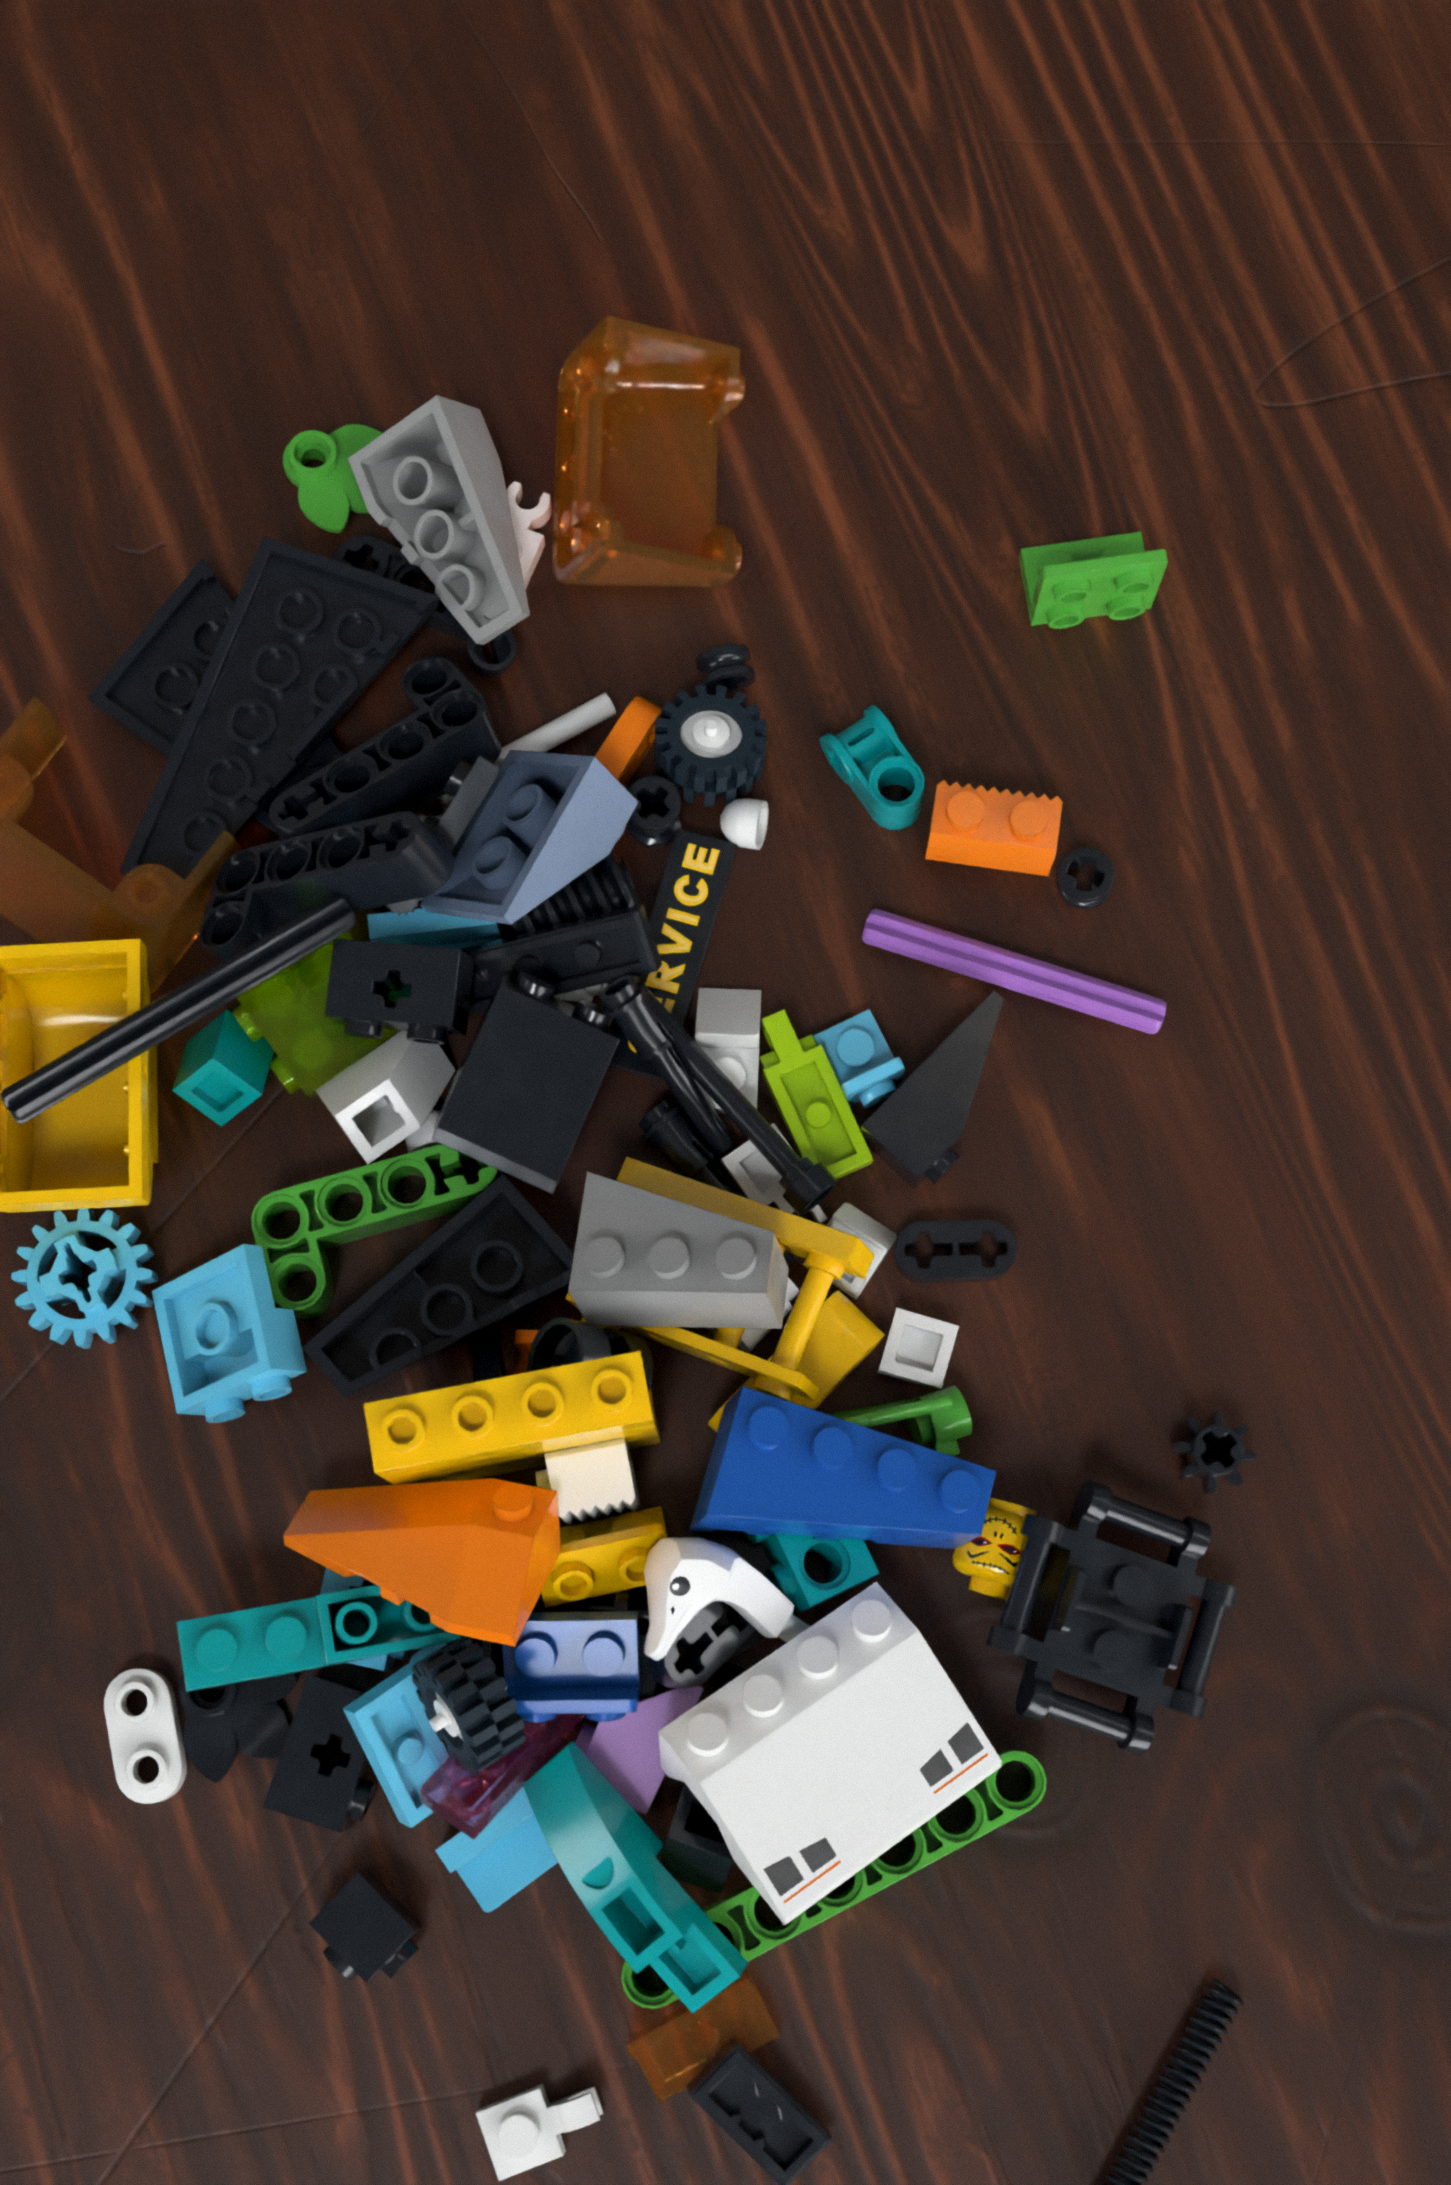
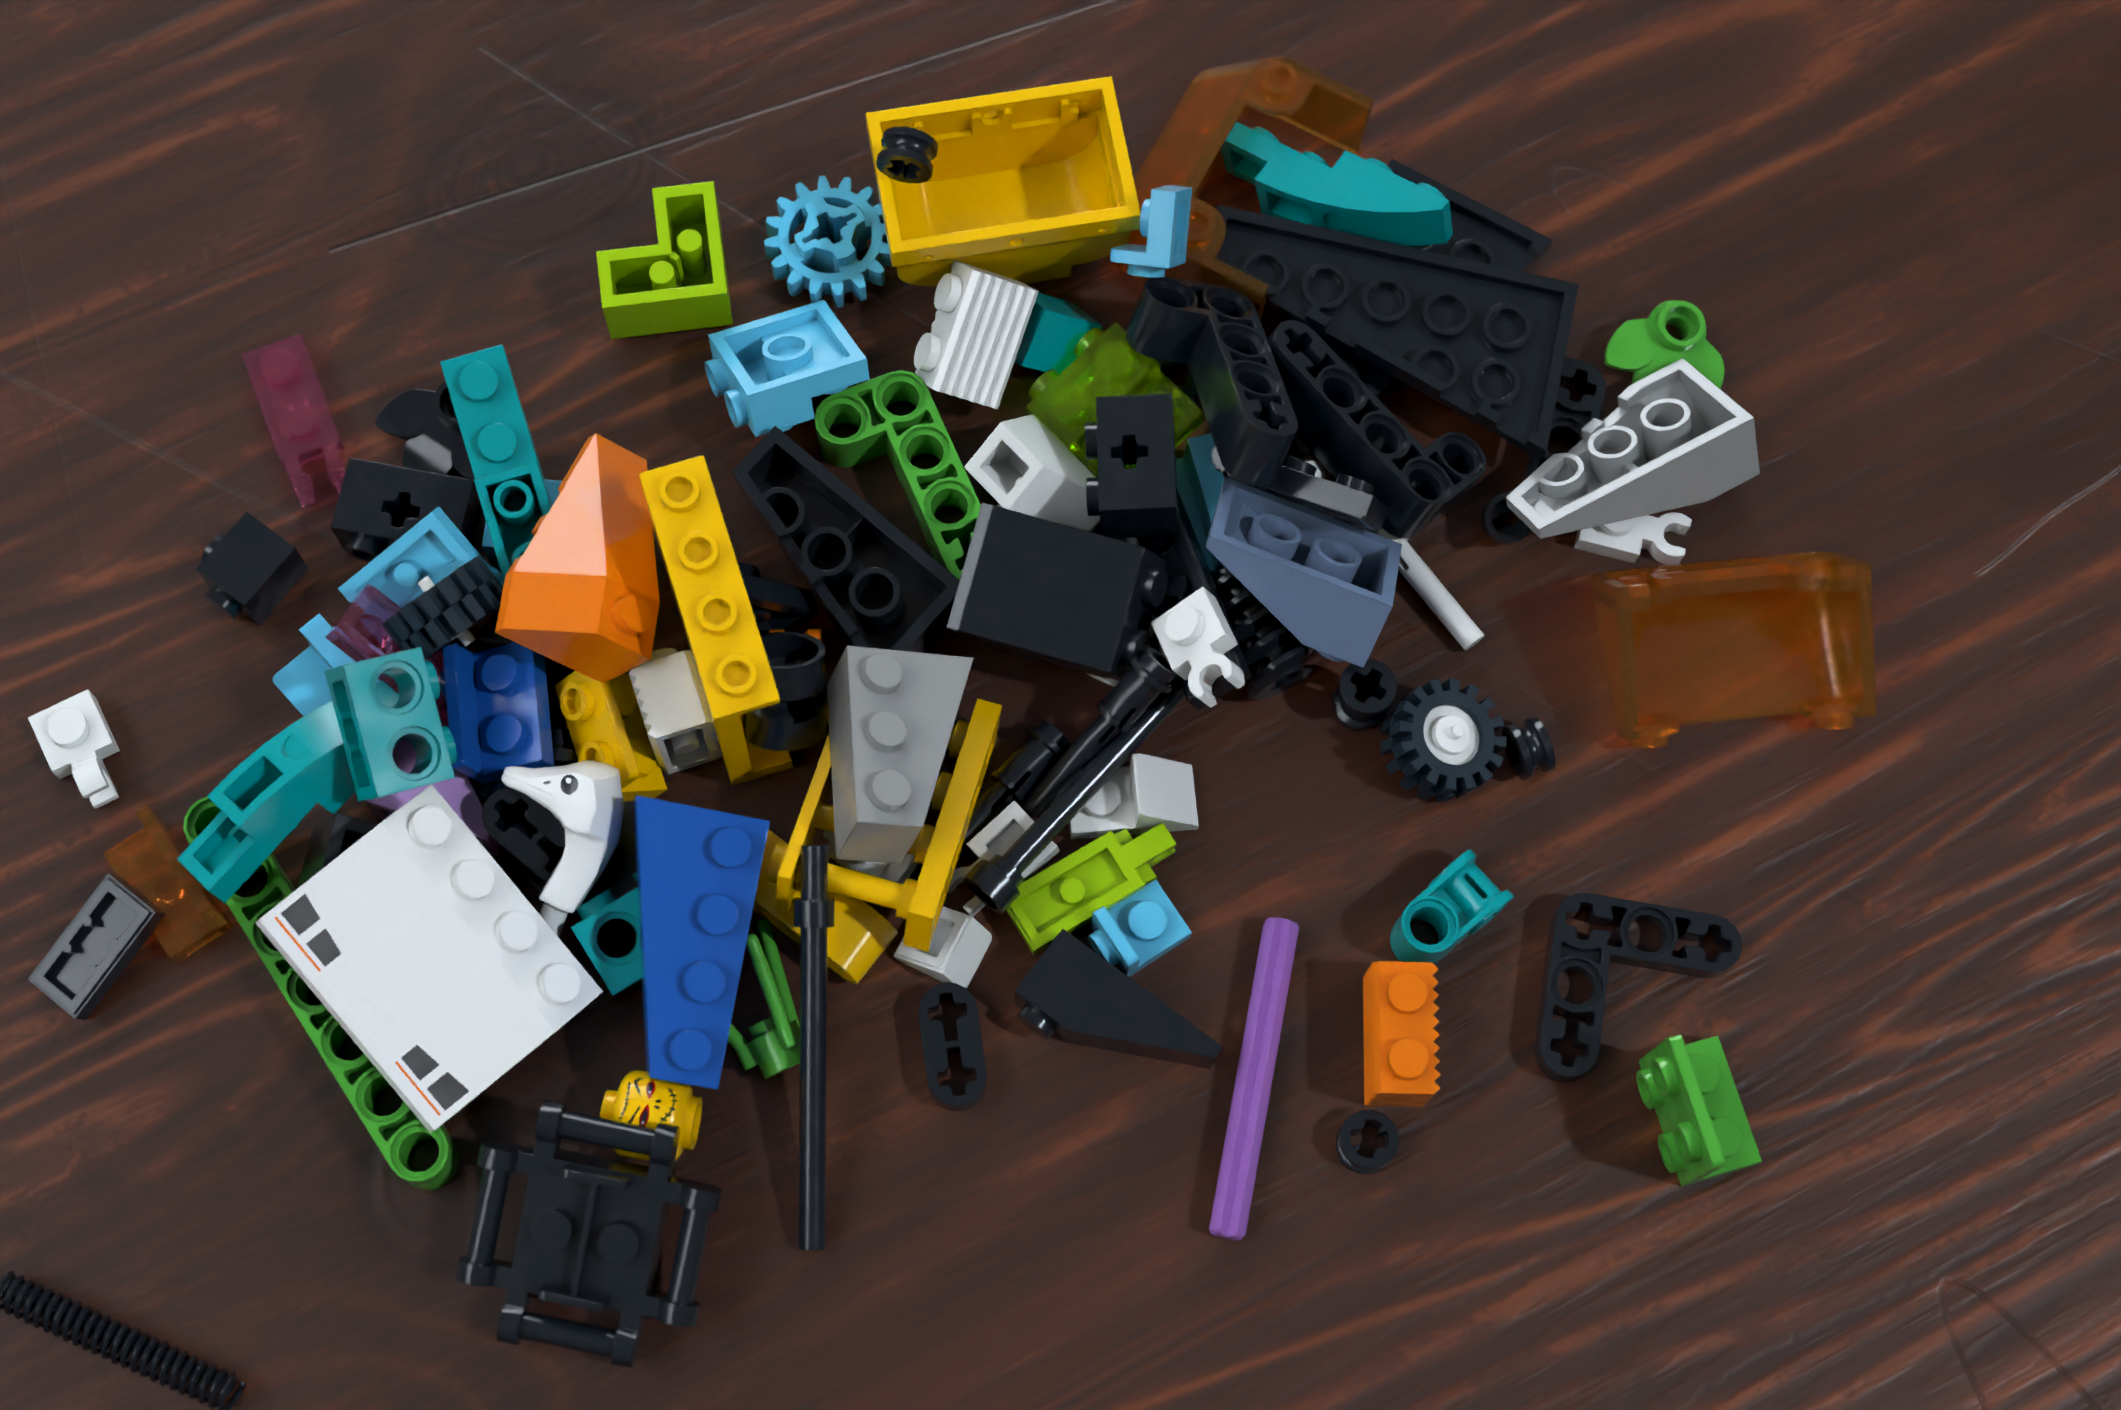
camera: 75 degrees right, 5 degrees down
black axle [0,895,356,1124] -> none
white plate [104,1668,187,1804] -> none
orange beam [595,695,662,787] -> none
black tile [609,828,737,1083] -> none
white hinge [720,798,769,850] -> none
white plate [877,1307,959,1390] -> none
black gear [1170,1410,1257,1494] -> none
none -> clear pink hinge [242,333,347,507]
none -> teal brick [325,647,457,802]
none -> lime brick [596,181,733,339]
none -> black bar [794,844,834,1251]
none -> black bush [876,127,938,183]
none -> white brick [914,261,1039,409]
none -> medium azure bracket [1110,185,1192,278]
none -> white plate [1151,587,1245,708]
none -> teal slope [1218,119,1453,246]
none -> black beam [1534,893,1742,1082]

